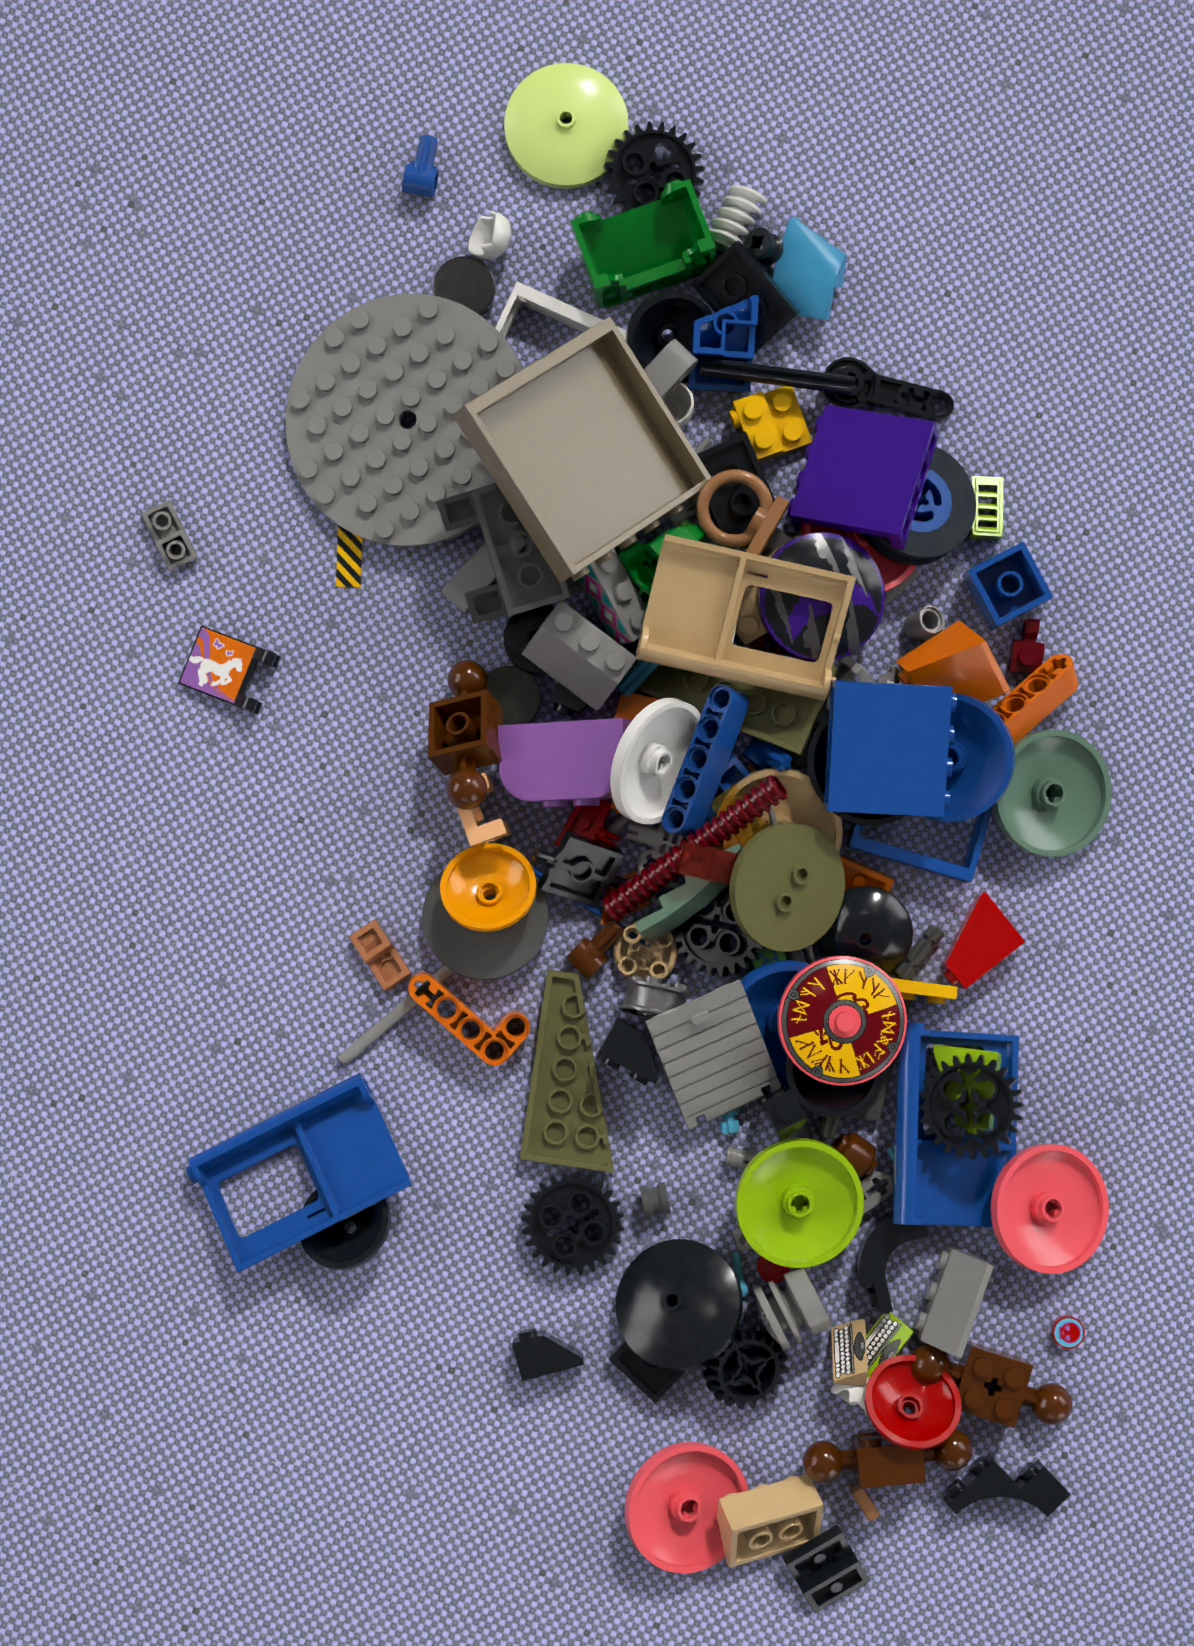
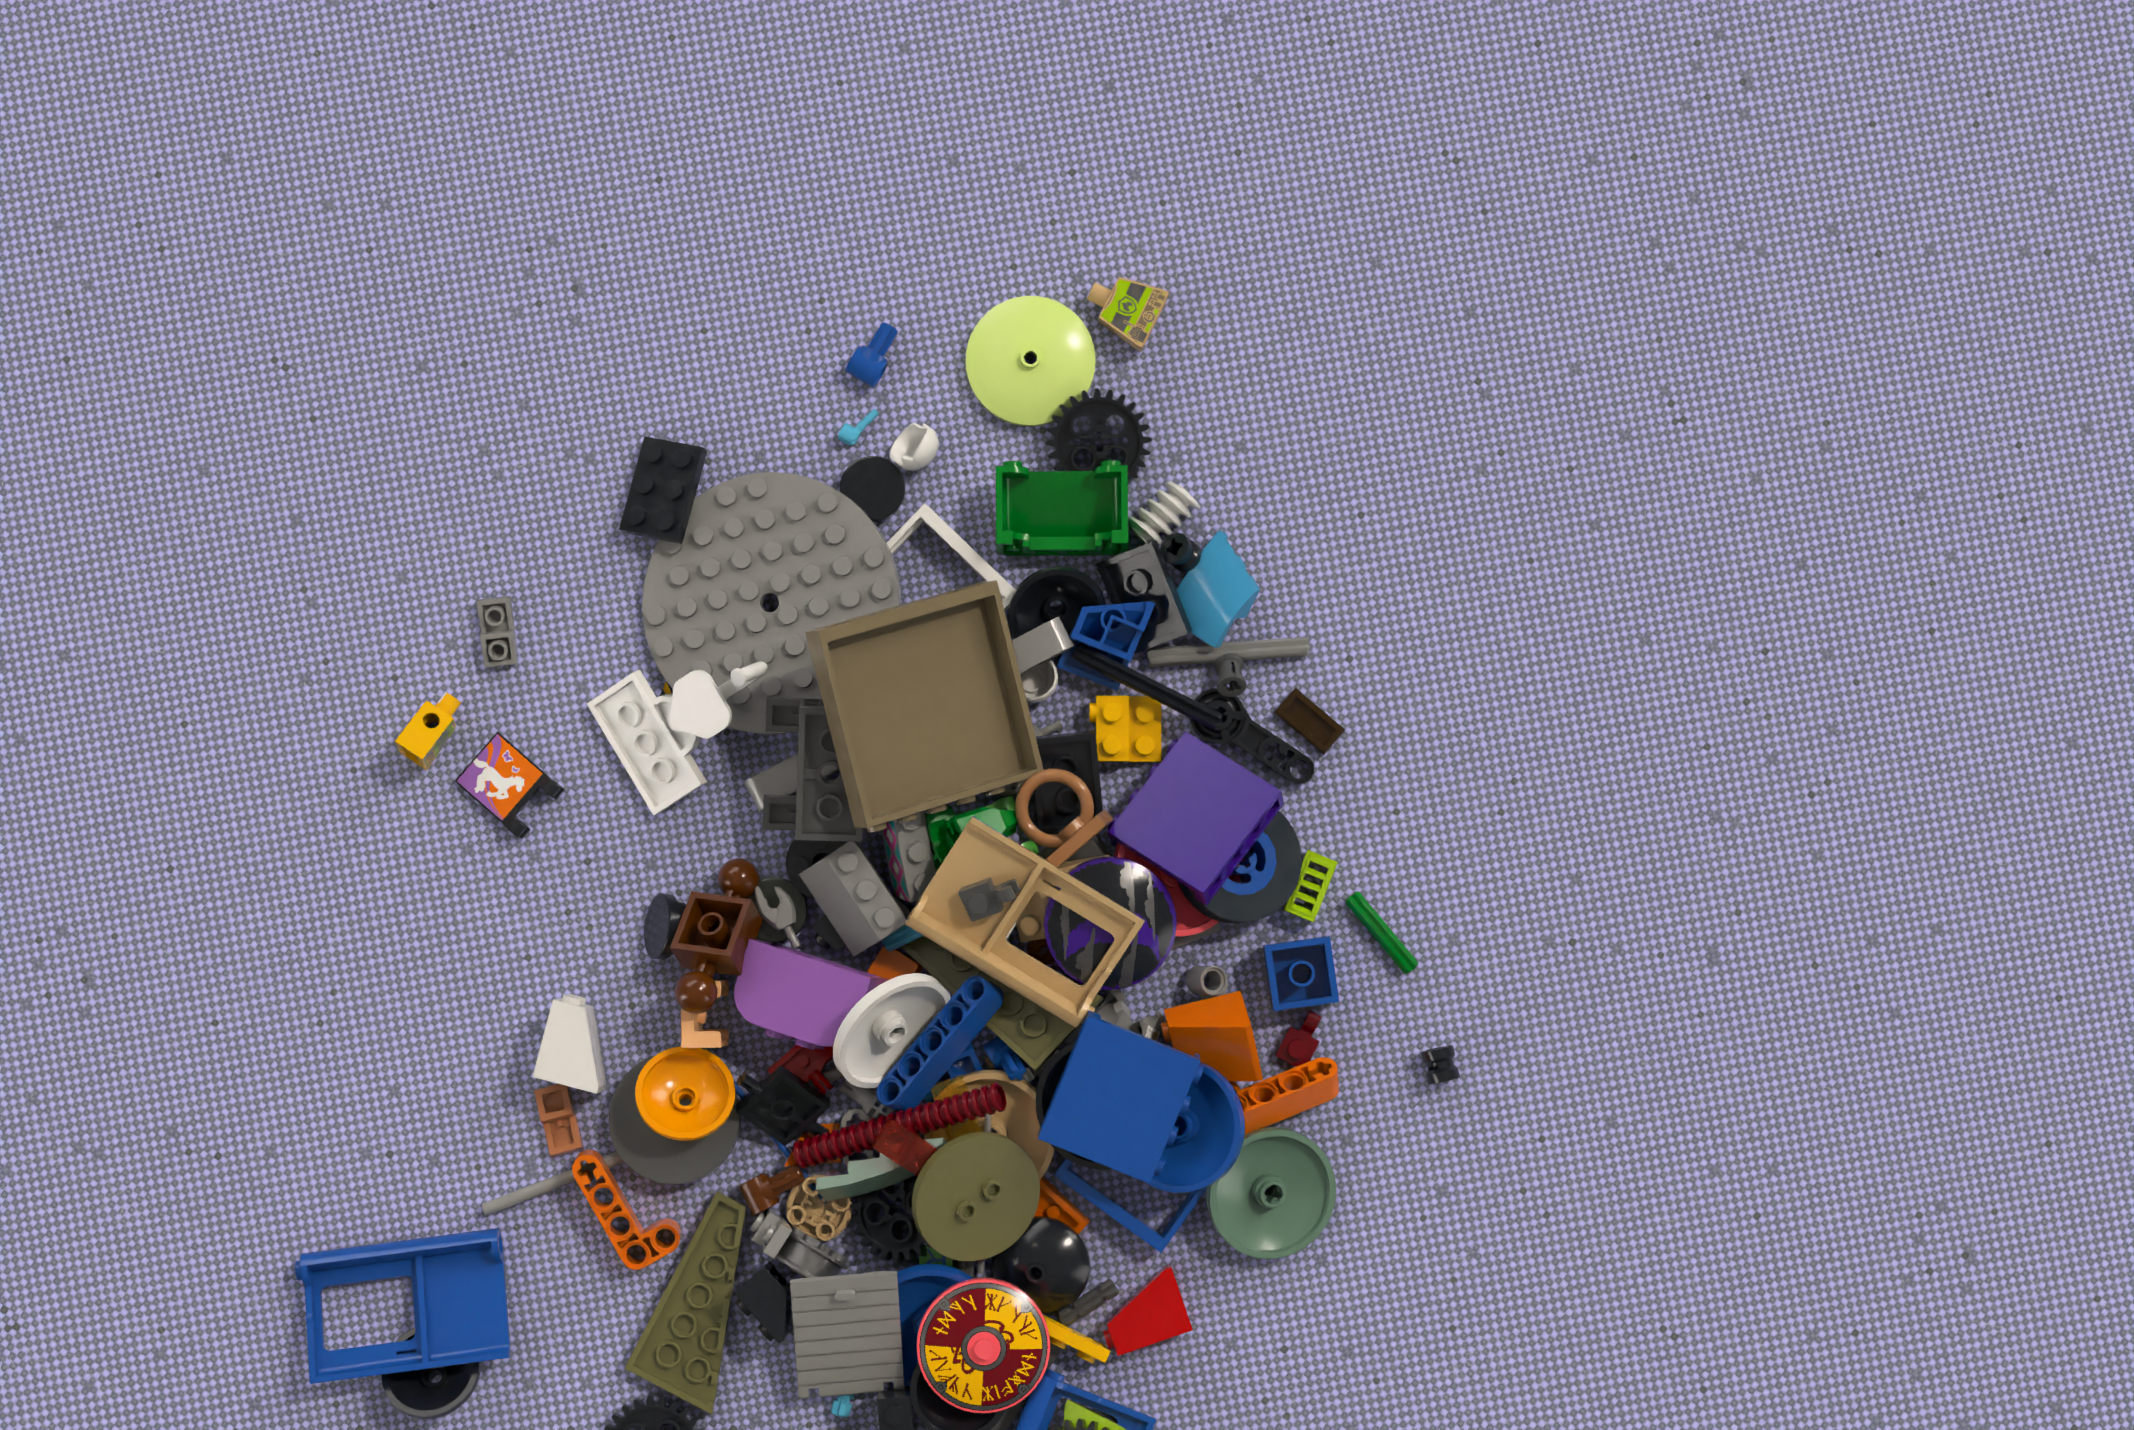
camera: 15 degrees right, 0 degrees up
none -> yellow torso [395,692,461,771]
none -> white slope [533,994,606,1094]
none -> white plate [587,661,768,816]
none -> black plate [619,436,707,544]
none -> black tile [644,893,686,960]
none -> light grey slope [750,1208,792,1259]
none -> light grey hand [754,886,801,949]
none -> medium azure hand [838,409,879,445]
none -> dark grey plate [958,877,1021,922]
none -> torso [1087,277,1169,352]
none -> light grey axle [1147,637,1309,667]
none -> dark grey bush [1215,653,1246,697]
none -> dark brown tile [1274,687,1345,755]
none -> green axle [1345,891,1418,974]
none -> black wheel [1421,1045,1460,1084]

